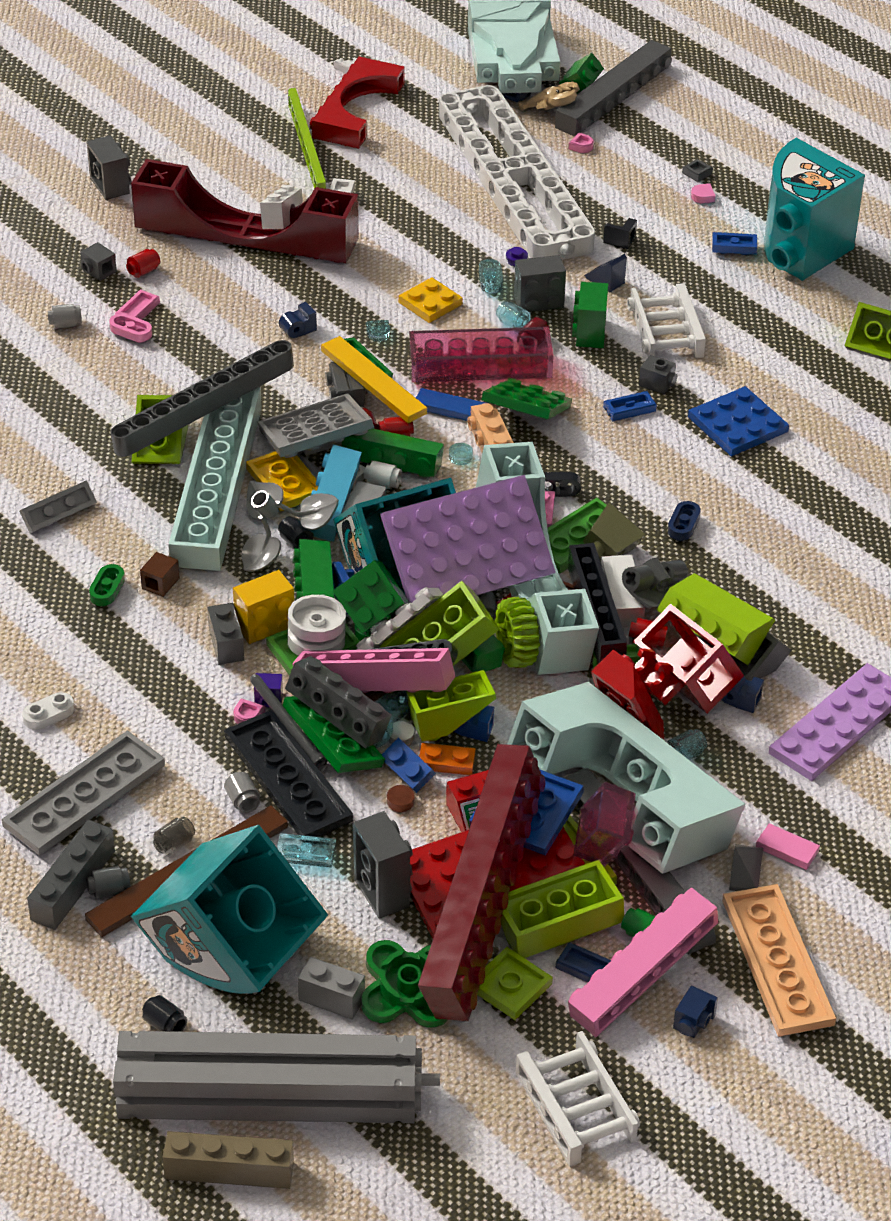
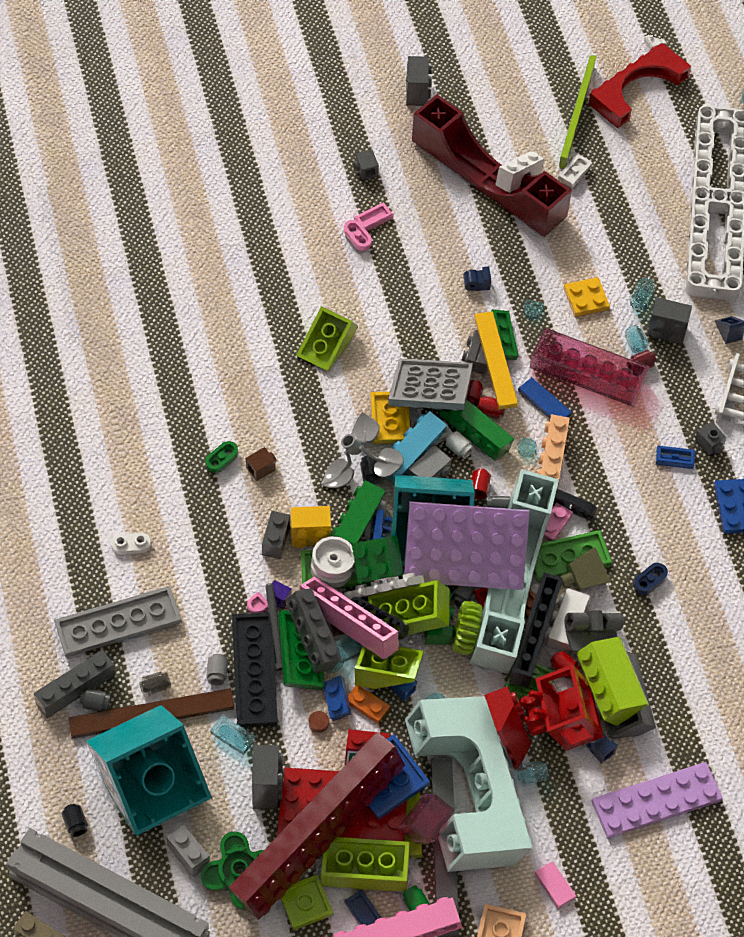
camera: 25 degrees right, 15 degrees up
light grey plate [19,480,97,533] -> none
light grey brick [48,304,82,329] -> none
dark grey beam [110,340,294,457] -> none
red brick [126,249,161,278] -> none
light aqua brick [168,387,262,571] -> none
light grey tile [387,721,414,746] -> none
green plate [481,378,572,419] -> none
dark purple plate [506,247,528,267] -> none
green brick [572,282,608,348] -> none
dark grey slope [729,844,763,891] -> none

